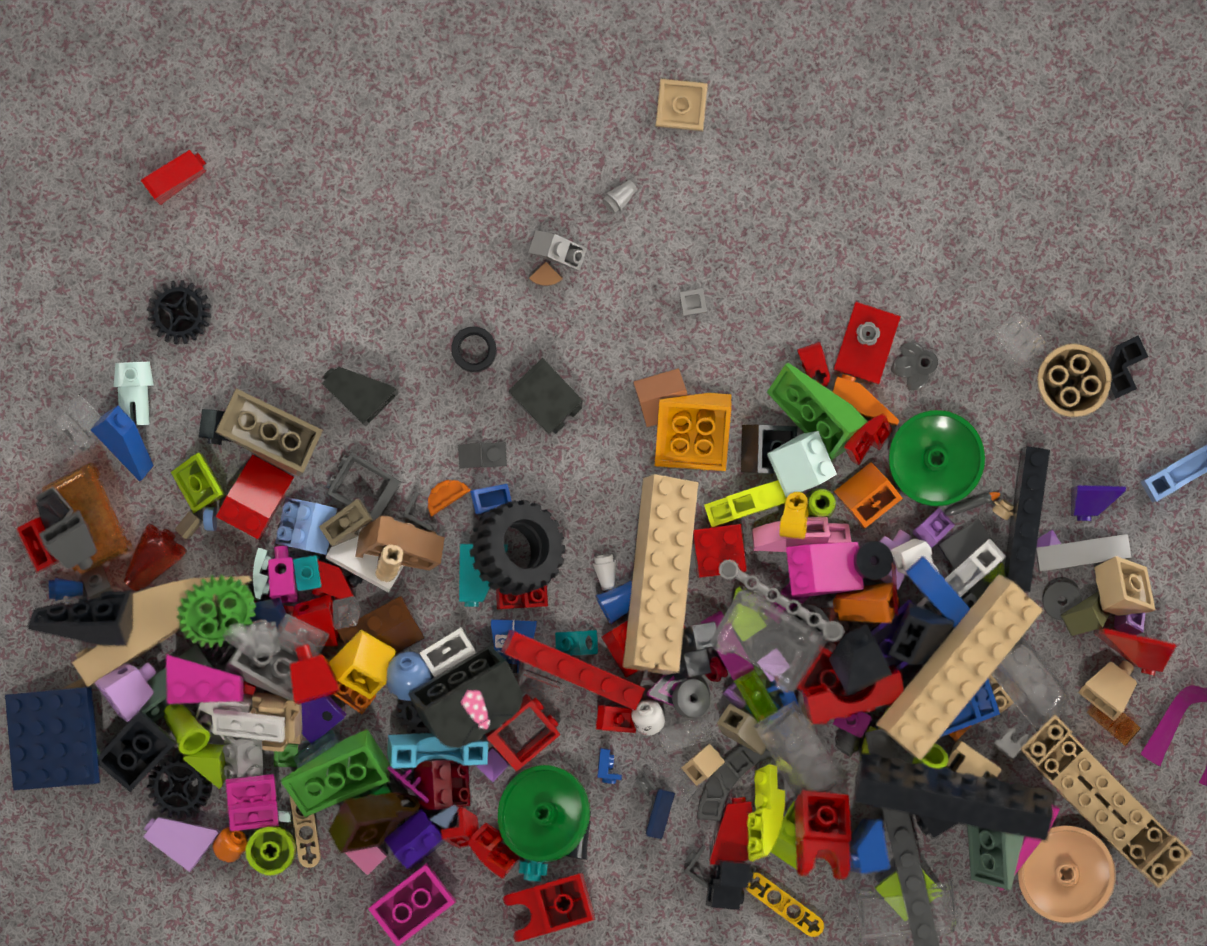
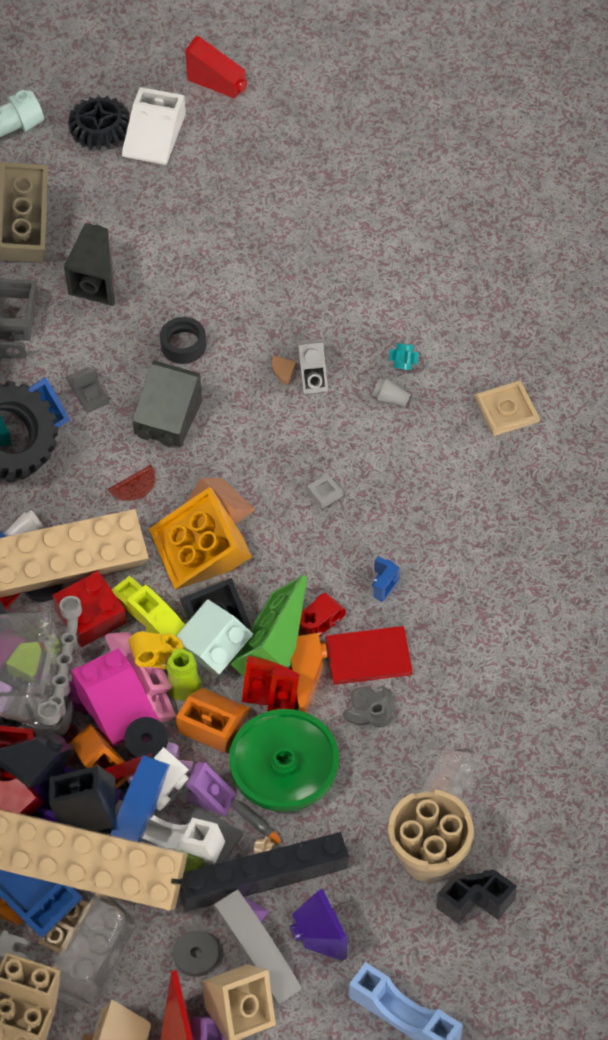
camera: 65 degrees right, 30 degrees down
orange tile [428,480,471,517] -> none
light grey plate [856,322,880,346] -> none
olive slope [1061,591,1110,636] -> none
none -> clear red tile [108,465,155,501]
none -> white slope [122,87,186,165]
none -> blue bracket [372,556,399,602]
none -> teal gear [388,343,419,370]

